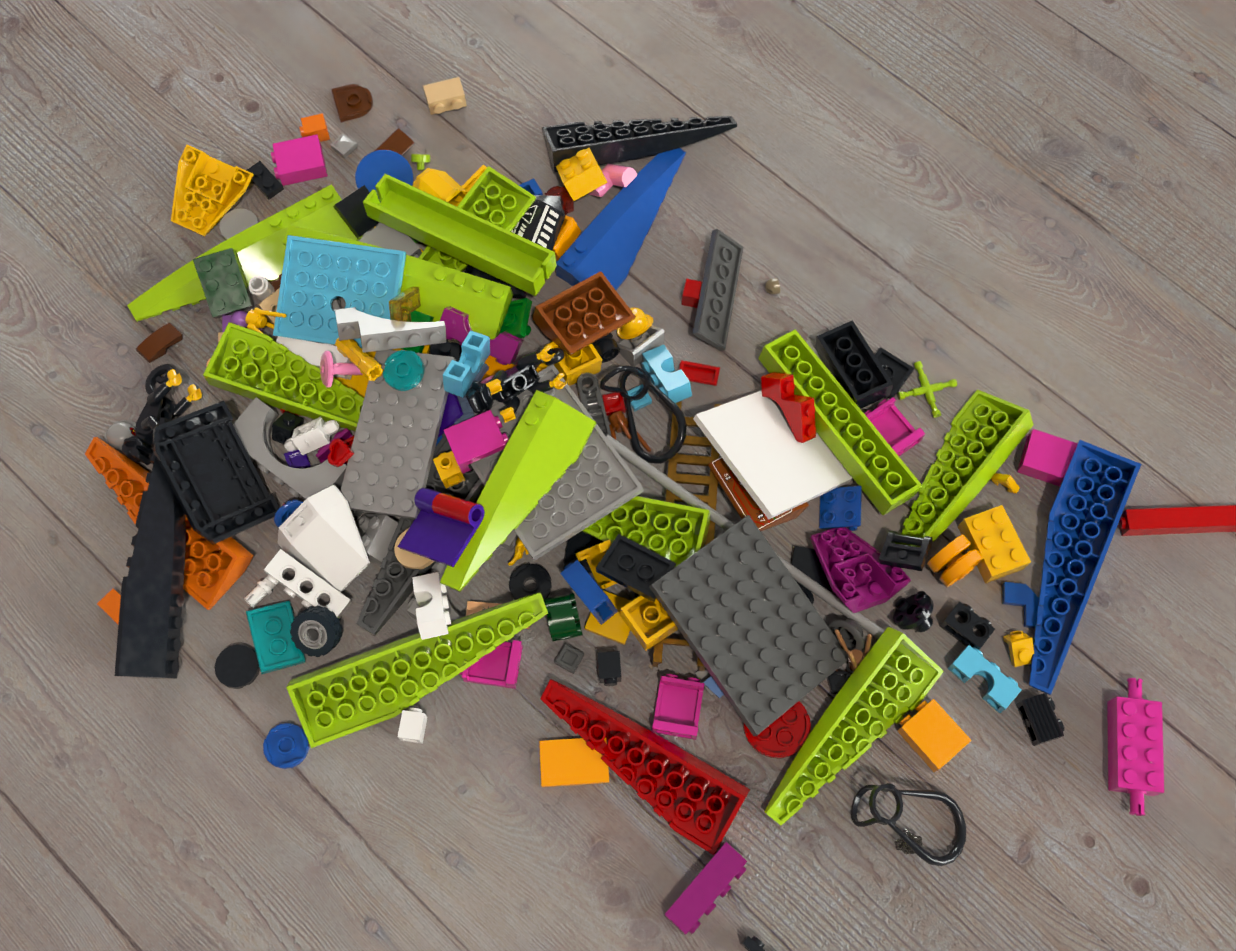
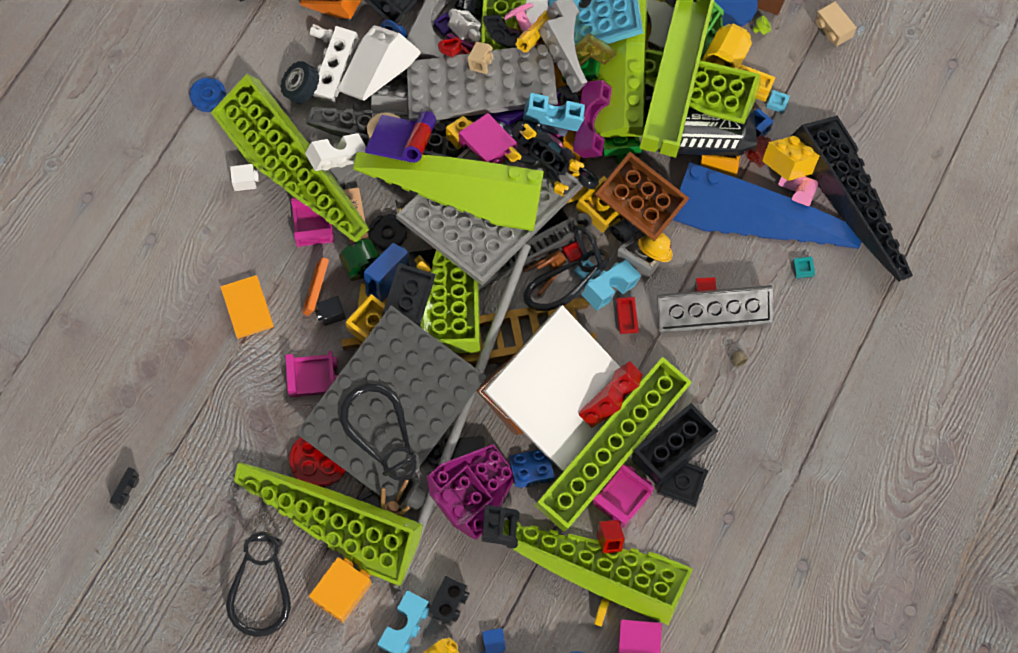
camera: 75 degrees right, 0 degrees up
black tile [214,644,260,689] -> none
teal tile [246,601,305,675] -> none
teal tile [383,350,425,391] -> none
red wedge [540,679,751,855] -> none
dark grey tile [555,643,584,674] -> none
magenta brick [664,842,747,935] -> none
black plate [893,591,934,633] -> none
clear smoke plant [895,830,923,855] -> none
lime piece [897,361,957,418] -> none
light orange wheel [927,534,984,588] -> none
yellow brick [958,505,1031,584] -> none
none -> orange tile [302,257,329,316]
none -> black animal [340,384,417,481]
none -> tan brick [468,42,493,74]
none -> black tile [483,15,520,48]
none -> red brick [596,520,625,553]
none -> medium azure tile [766,90,790,113]
none -> teal tile [793,257,815,279]

